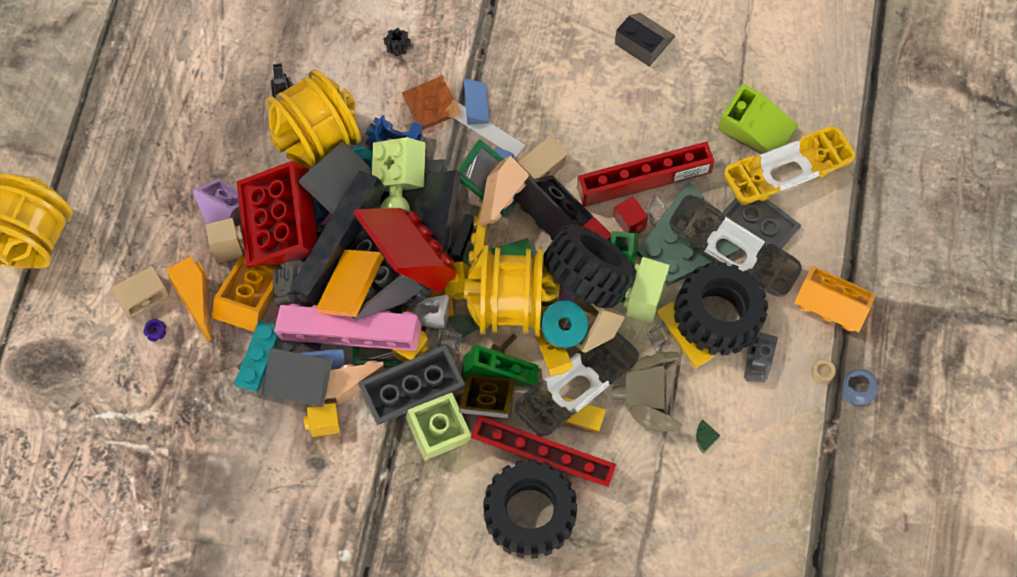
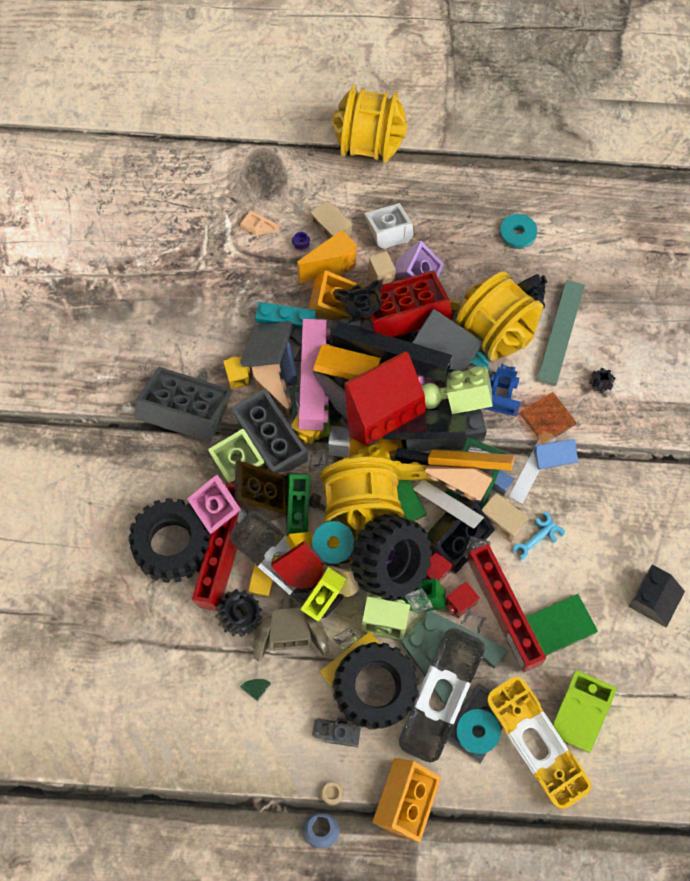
camera: 80 degrees right, 0 degrees up
none -> dark grey slope [134,367,233,442]
none -> bright pink slope [187,475,241,534]
none -> black gear [215,589,262,637]
none -> light nougat tile [240,210,280,235]
none -> red tile [271,540,323,588]
none -> neon yellow brick [301,567,346,622]
none -> black tile [334,280,383,318]
none -> white slope [364,203,413,250]
none -> clear slope [405,588,433,614]
none -> white sticker [413,479,484,528]
none -> light orange tile [428,450,514,470]
none -> teal tile [456,709,501,755]
none -> clear slope [464,537,491,558]
none -> teal tile [500,214,538,249]
none -> medium azure bar [512,511,565,561]
none -> green tile [526,594,598,656]
none -> sand green tile [537,280,585,386]

